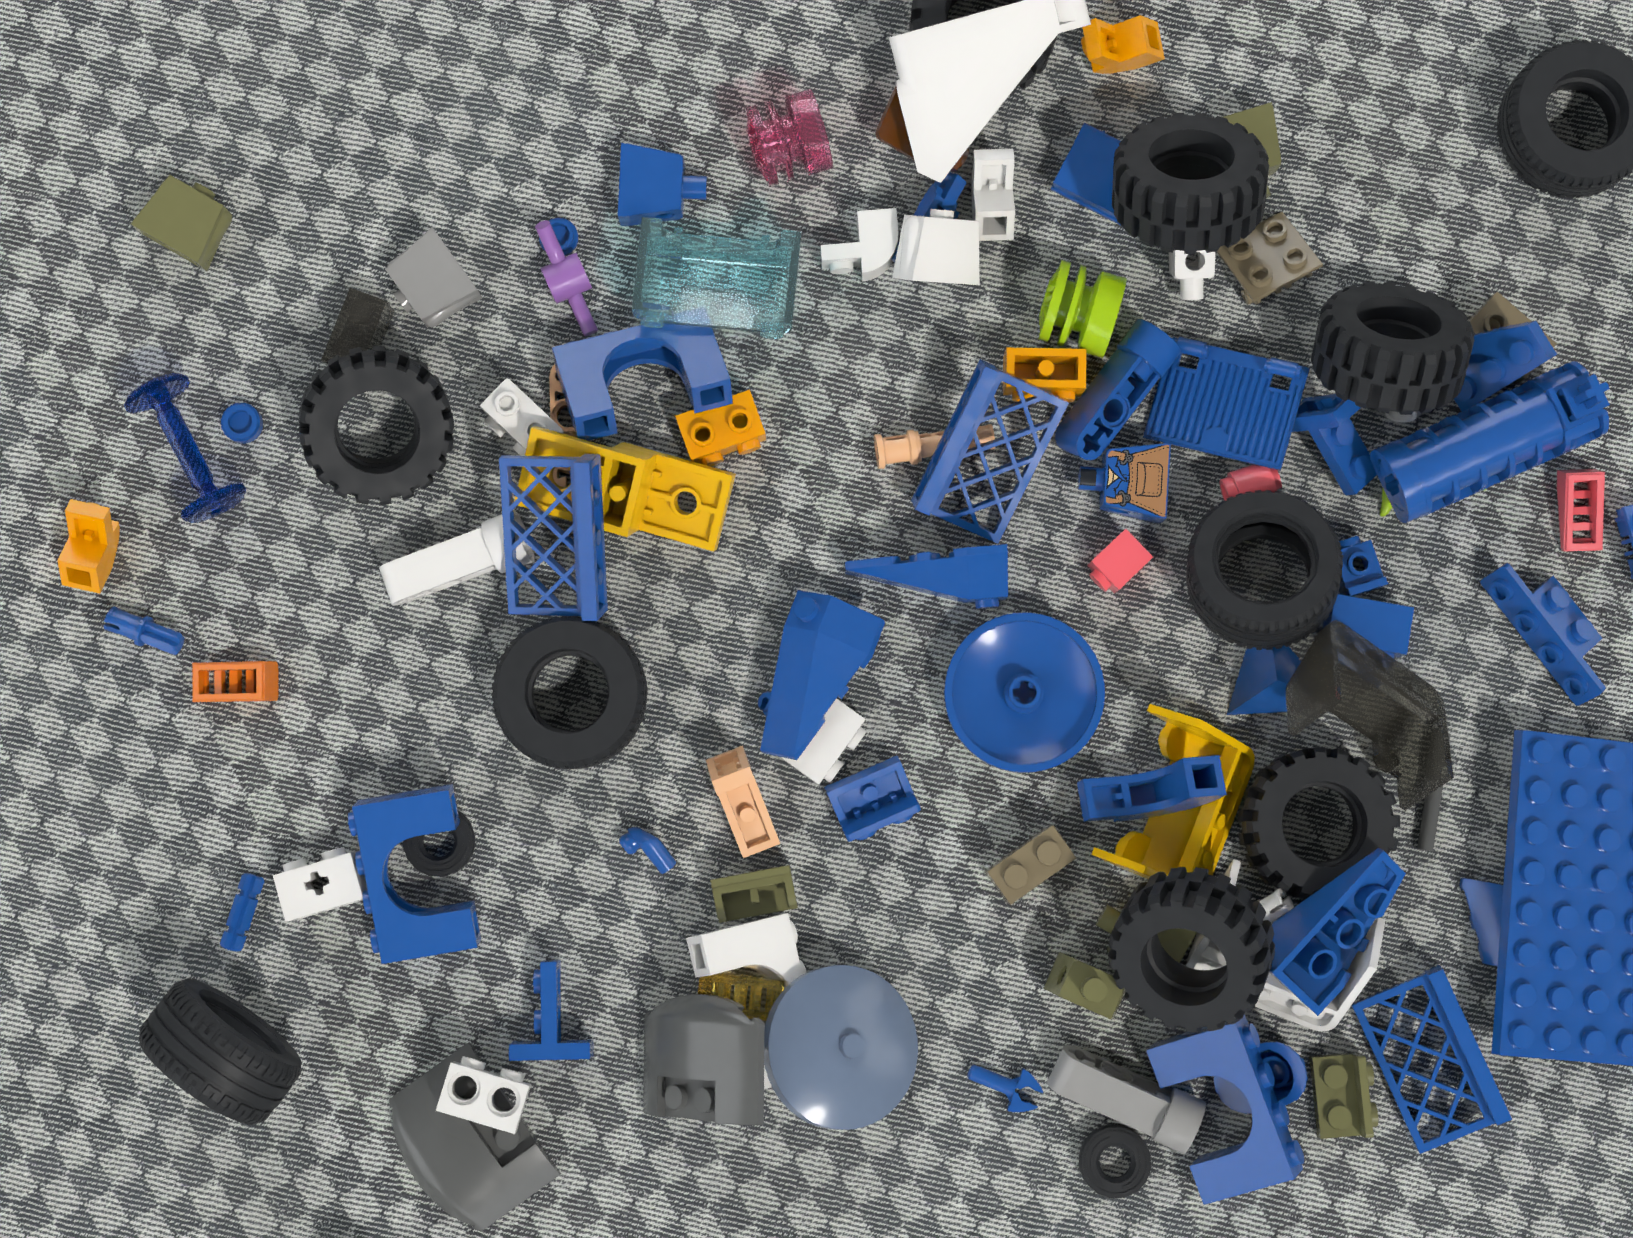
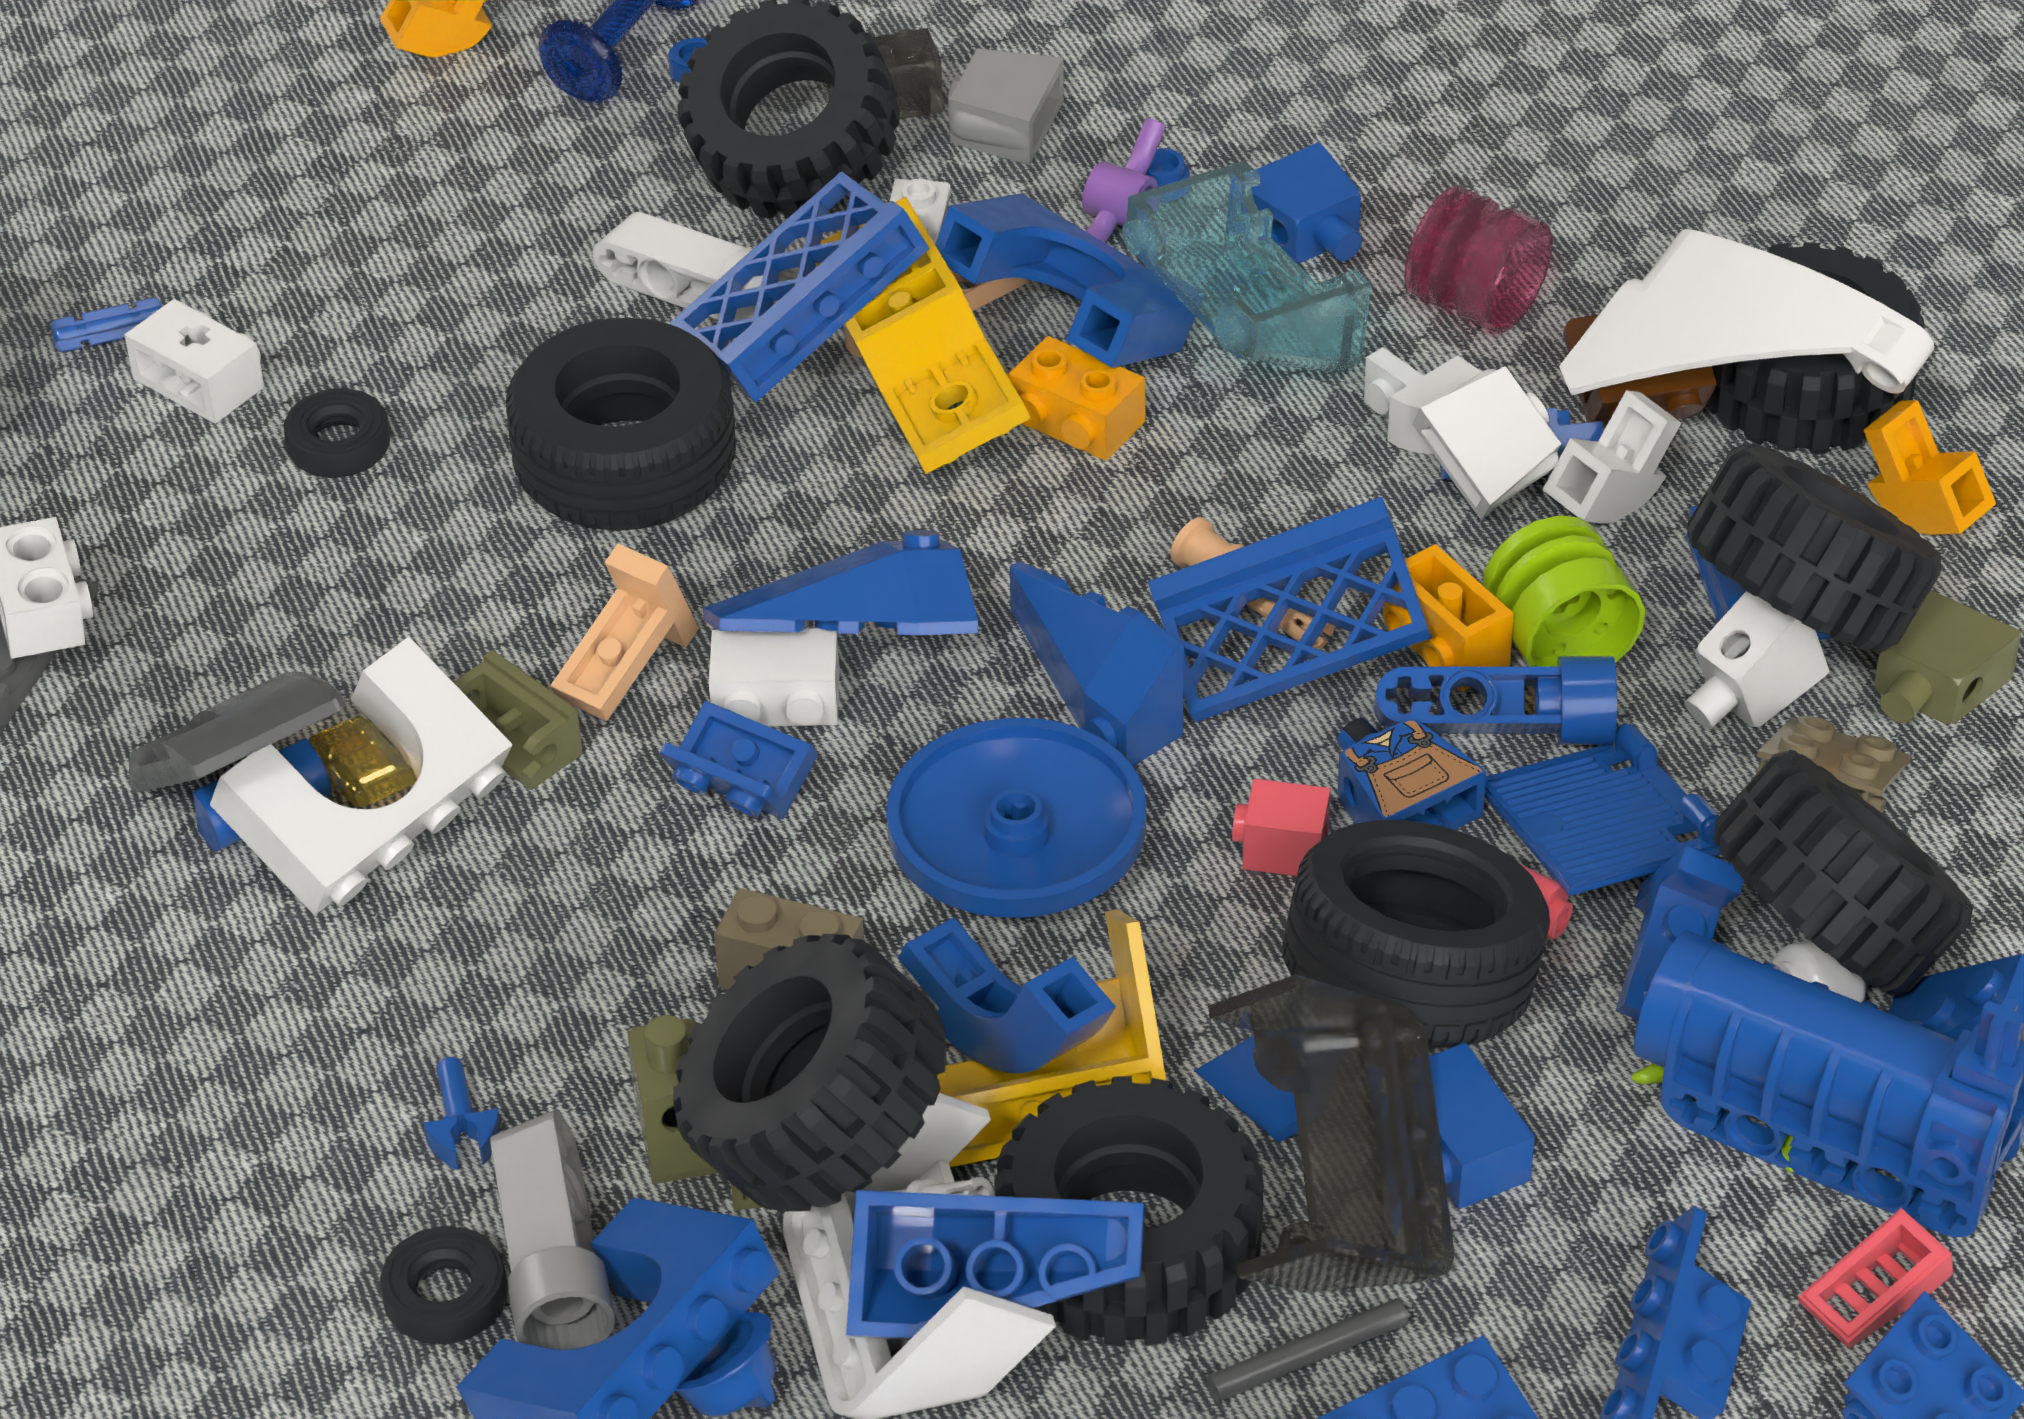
camera: 55 degrees right, 40 degrees down
blue axle [104,606,185,655] -> none
orange slope [192,661,279,702] -> none
blue arch [348,784,482,964] -> none
blue bracket [509,960,594,1061] -> none
blue arm [619,827,676,874] -> none
sand blue dish [764,965,918,1130] -> none
blue brick [1339,536,1388,597] -> none

